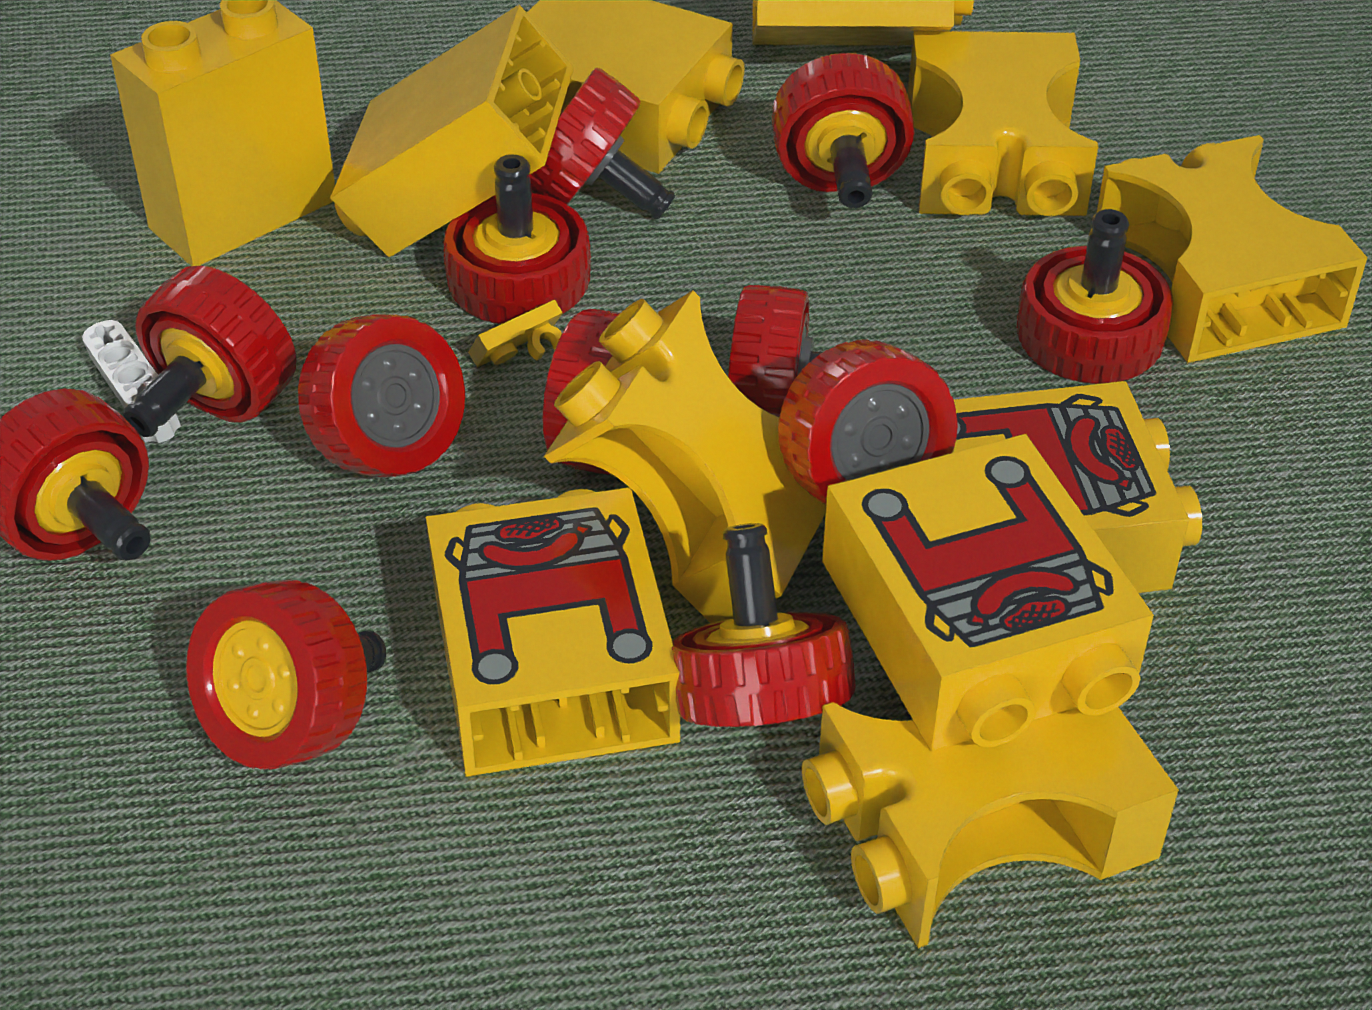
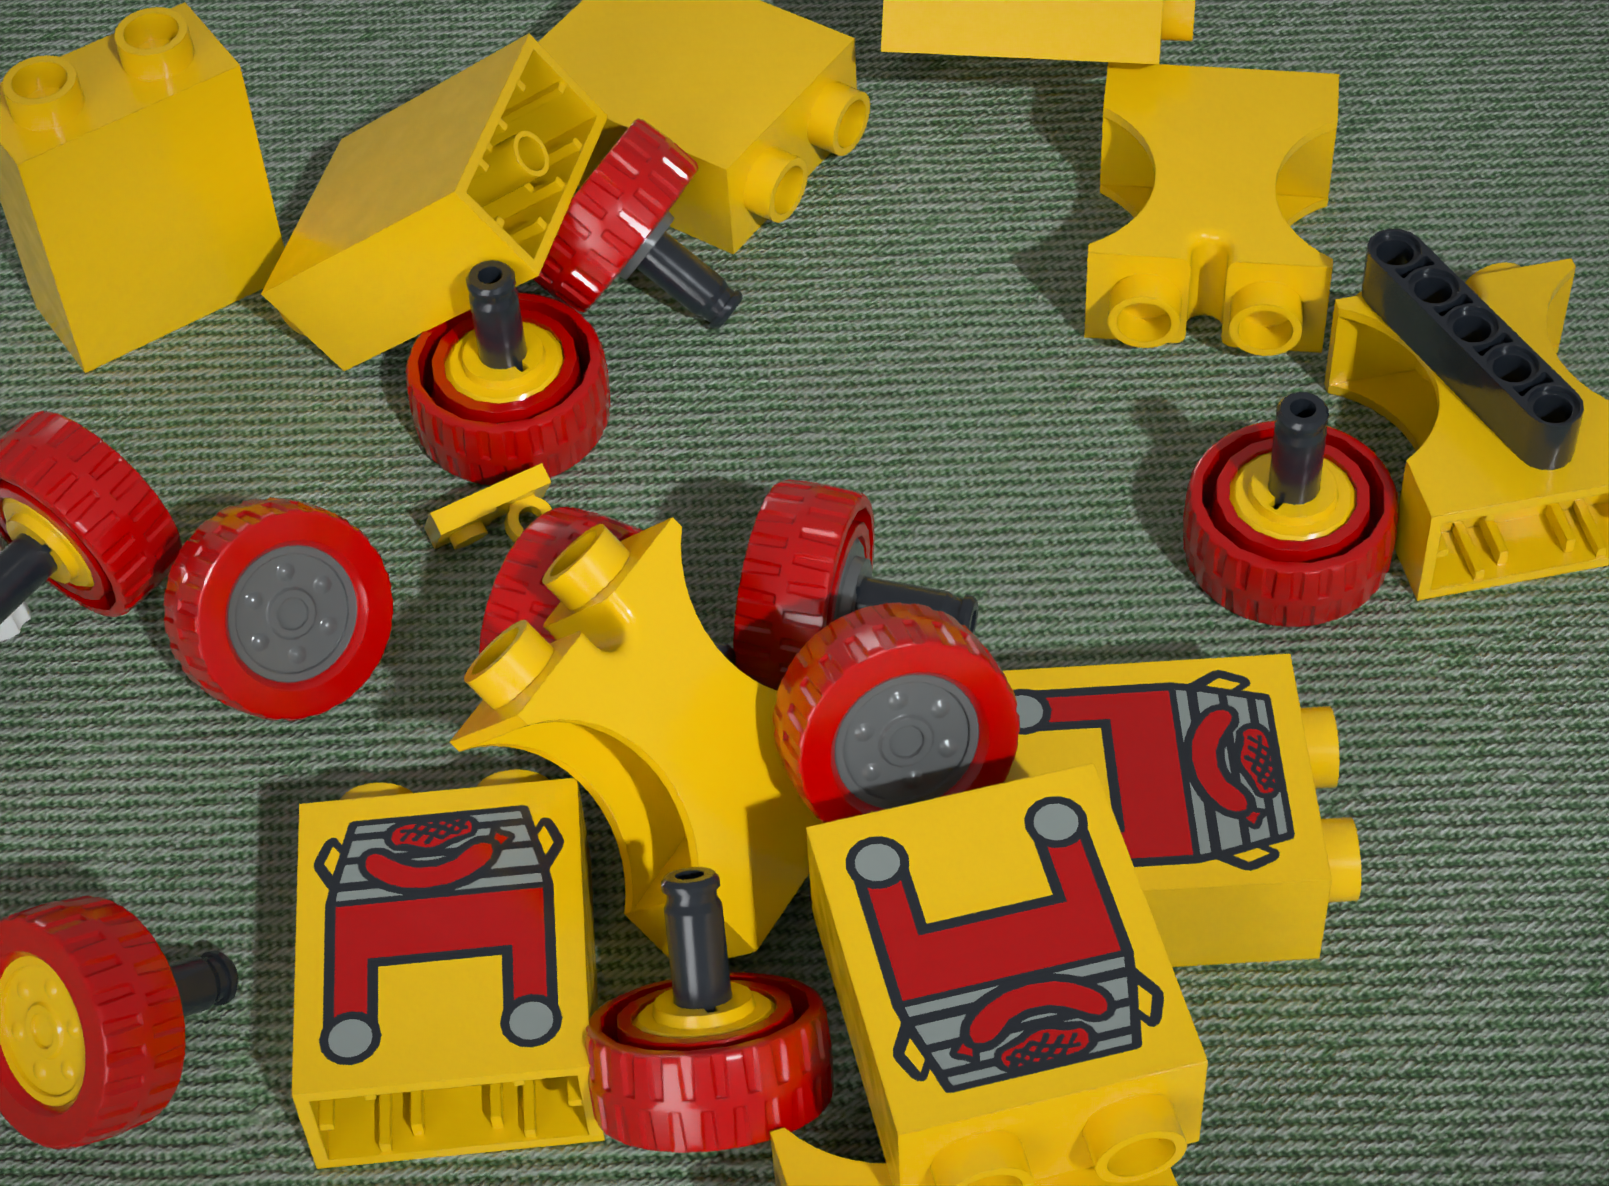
camera: 10 degrees right, 5 degrees up
red wheel [772,53,914,208] -> none
none -> black beam [1361,229,1584,470]

